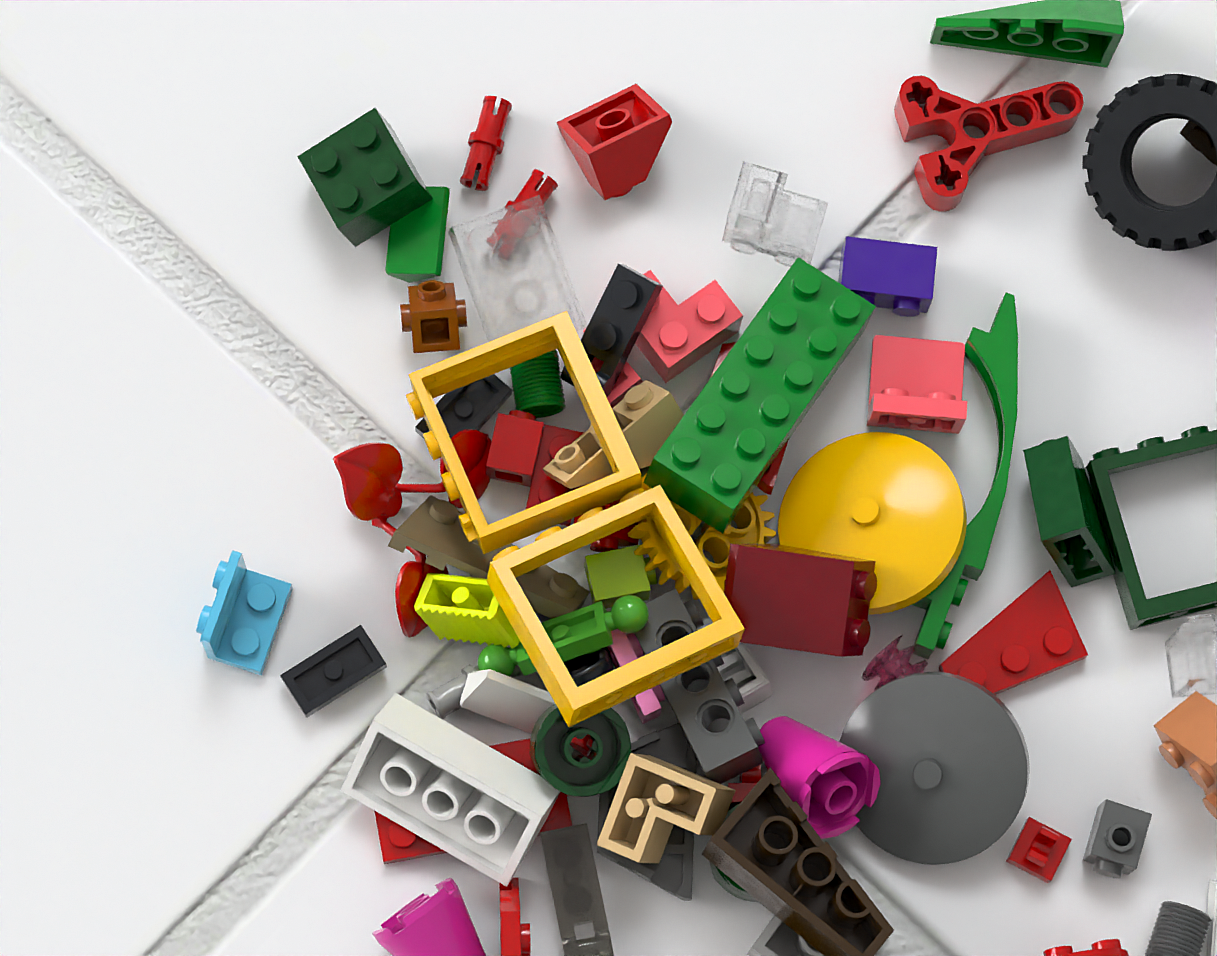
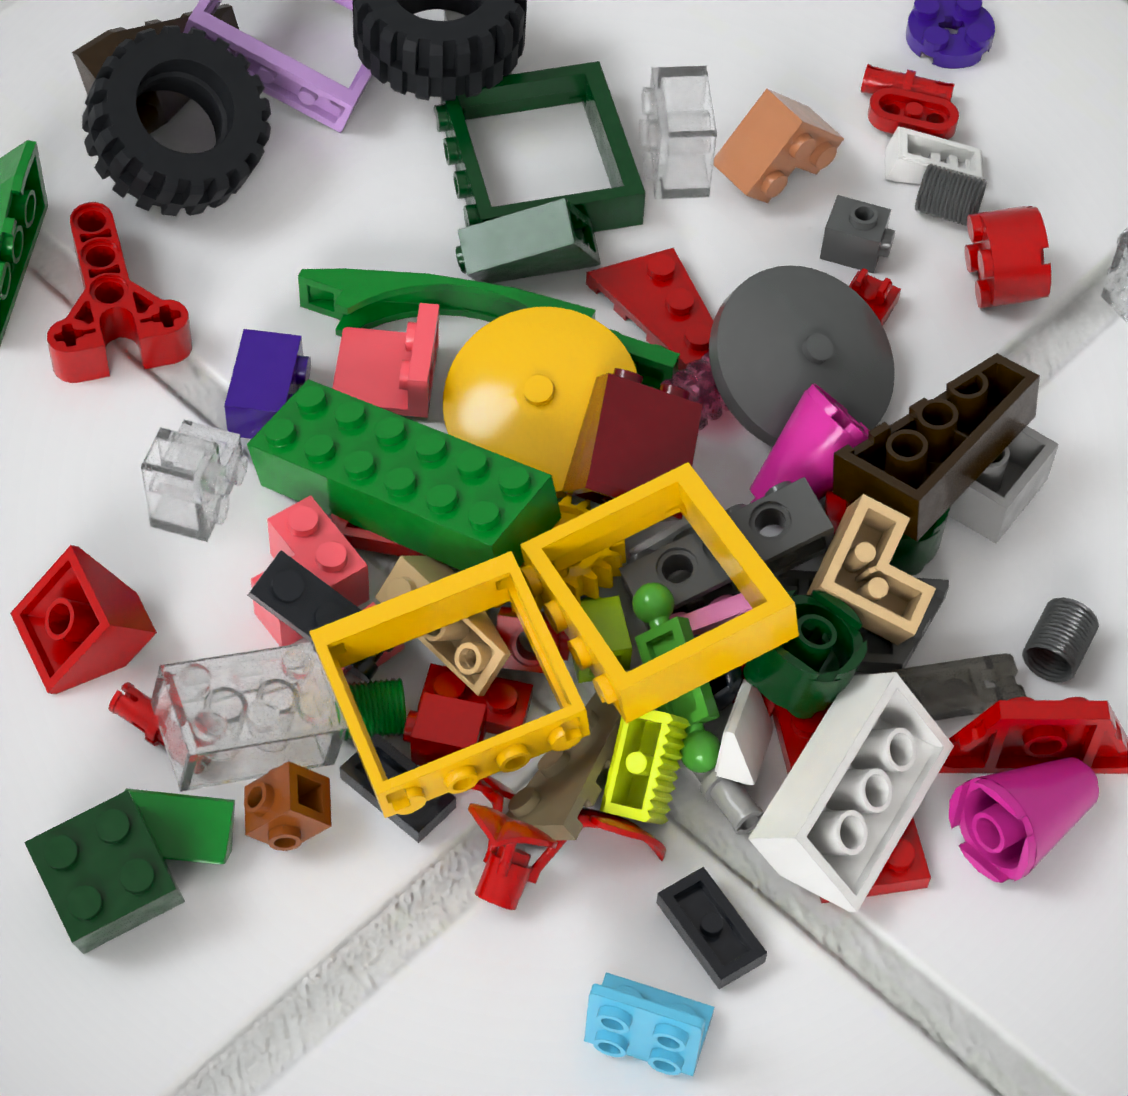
camera: 85 degrees left, 20 degrees down
red pin [460,96,512,191] -> none

